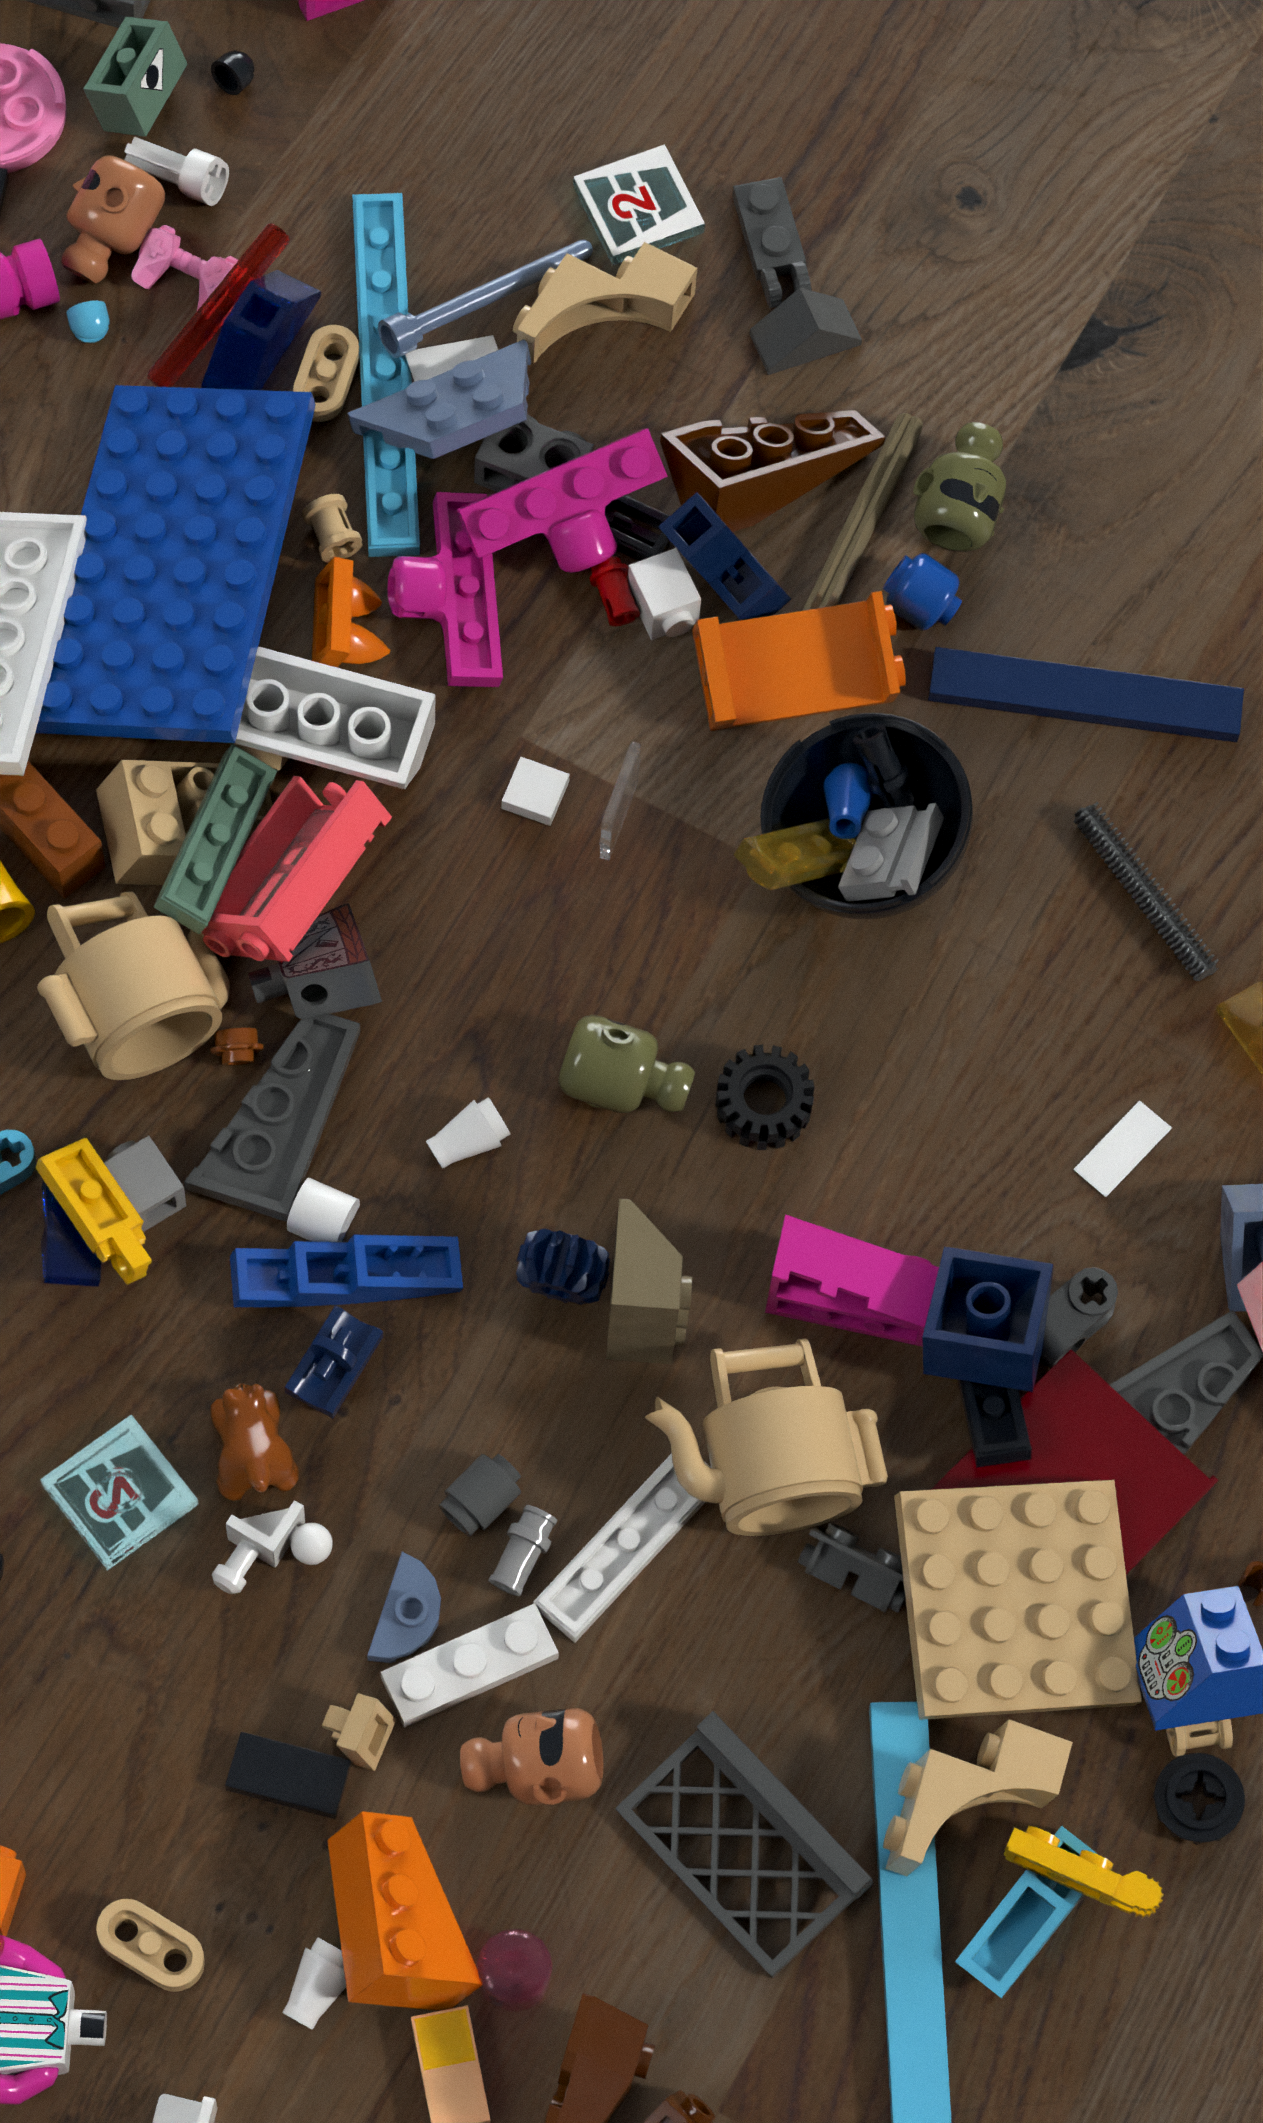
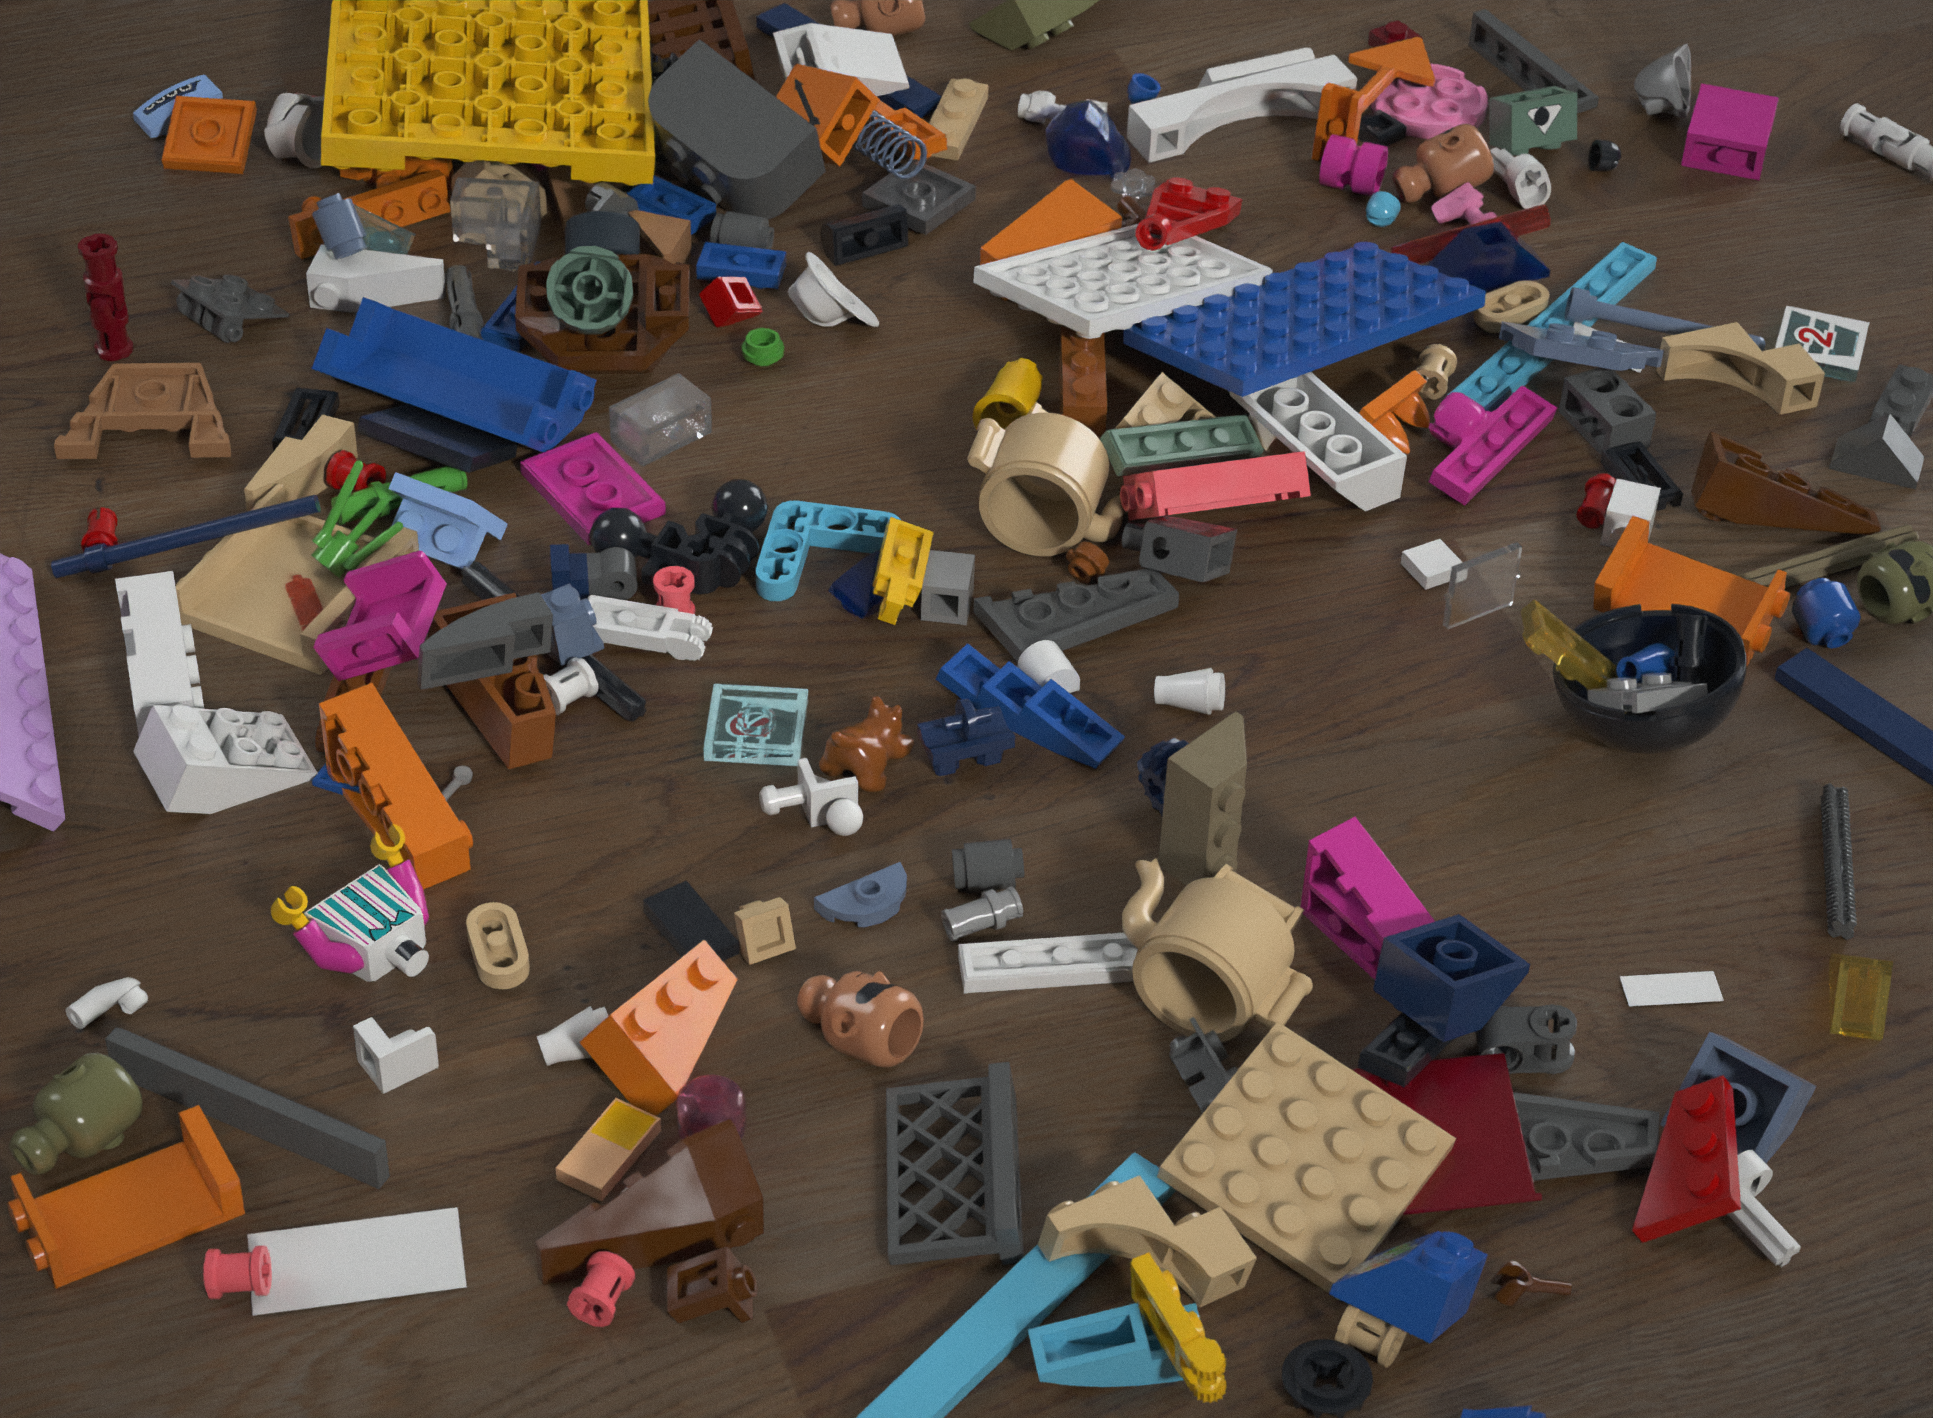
camera: 45 degrees right, 25 degrees down
white plate [381,1603,559,1728] -> none
dark pink plate [456,428,668,573] -> none
olive piece [558,1015,695,1113] -> none
dark blue brick [658,492,791,620] -> none
black tyre [715,1044,815,1150] -> none

